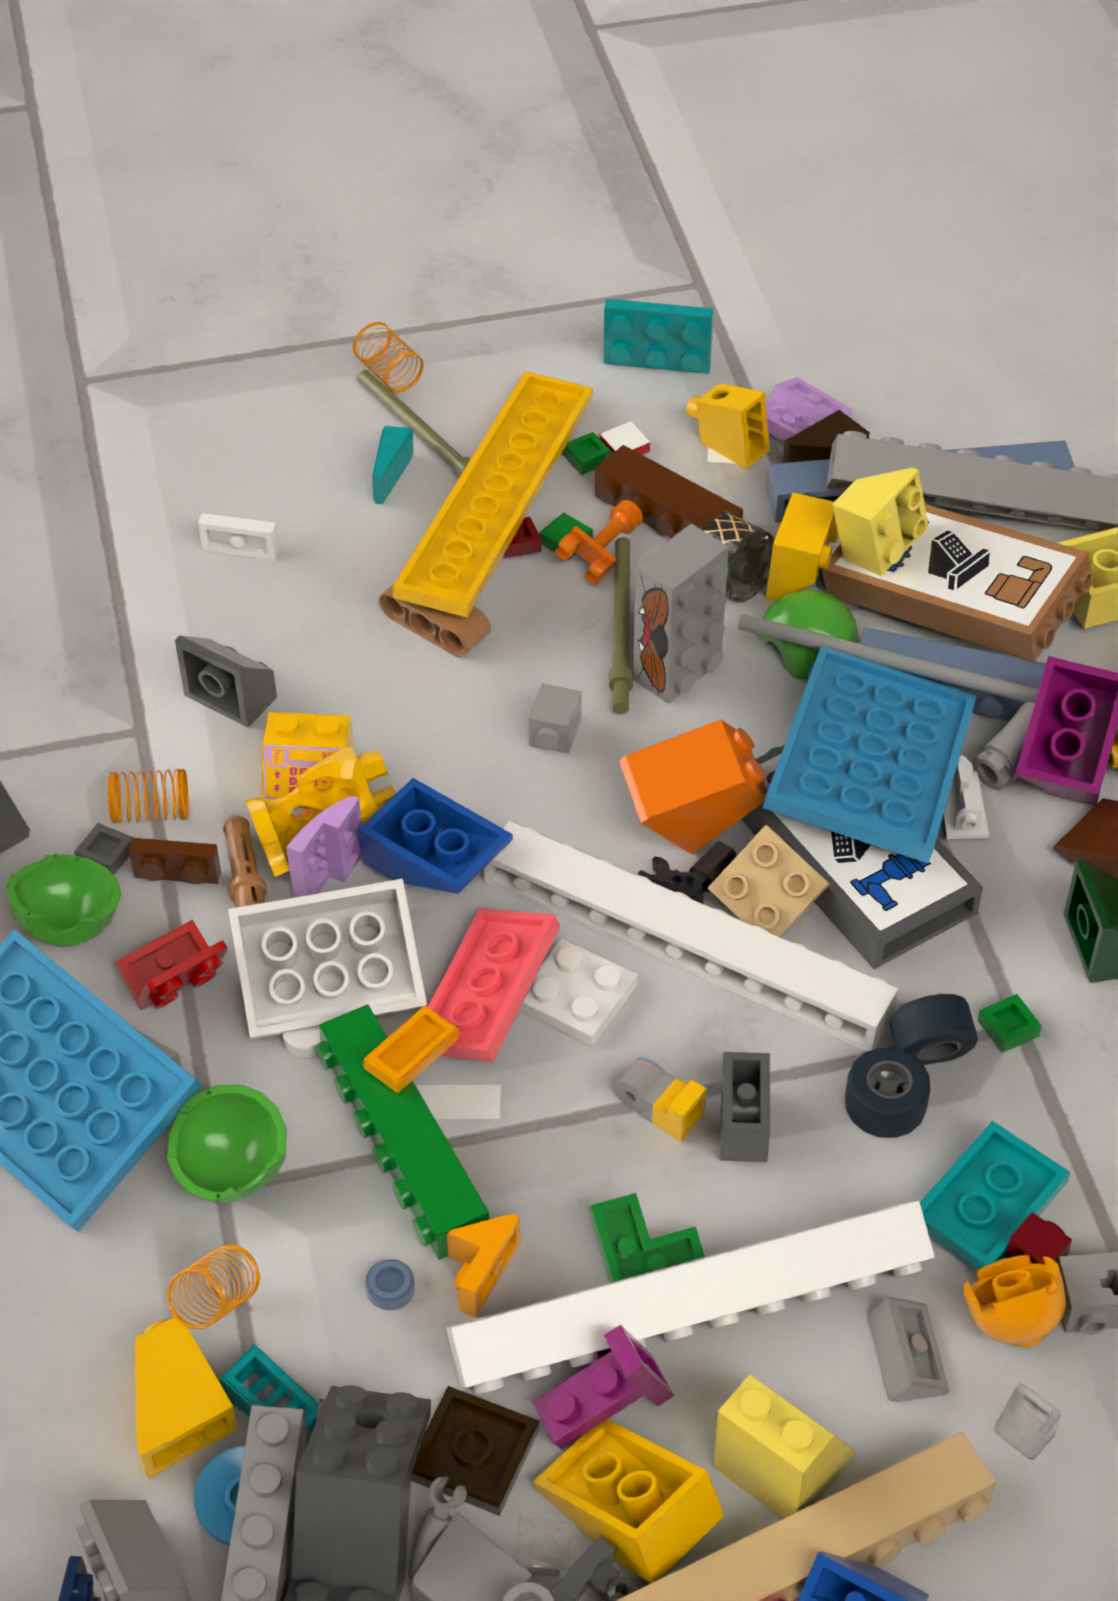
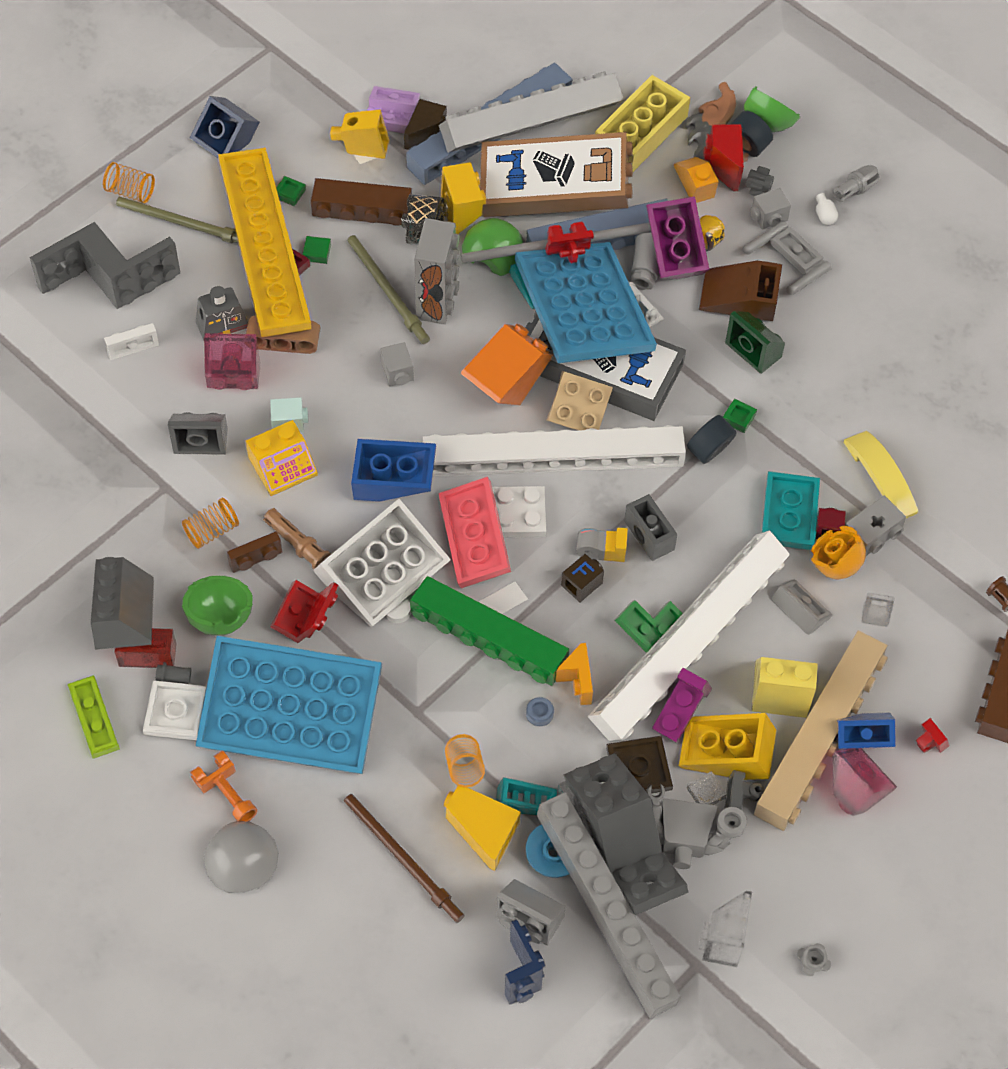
camera: 35 degrees left, 10 degrees up
dark grey plate [74,823,134,875] -> none
bright green cylinder [166,1084,287,1204] -> none
yellow hips [245,746,396,877] -> none
lavender slope [286,796,362,898] -> none
light orange tile [363,1005,459,1094] -> none
teal slope [372,426,414,504] -> none
orange bar [554,500,643,586] -> none
white tile [600,421,650,455] -> none
teal plate [604,298,714,374] -> none
black bar [638,841,737,904] -> none
light yellow slope [832,468,928,576] -> none
black wheel [845,1048,931,1138] -> none
none -> dark grey bracket [30,222,181,309]
none -> dark blue slope [190,96,260,158]
none -> dark grey torso [196,286,248,342]
none -> clear pink slope [204,333,260,390]
none -> light aqua brick [270,398,308,434]
none -> reddish brown bar [344,794,465,923]
none -> red hips [545,221,594,263]
none -> dark brown brick [561,554,604,602]

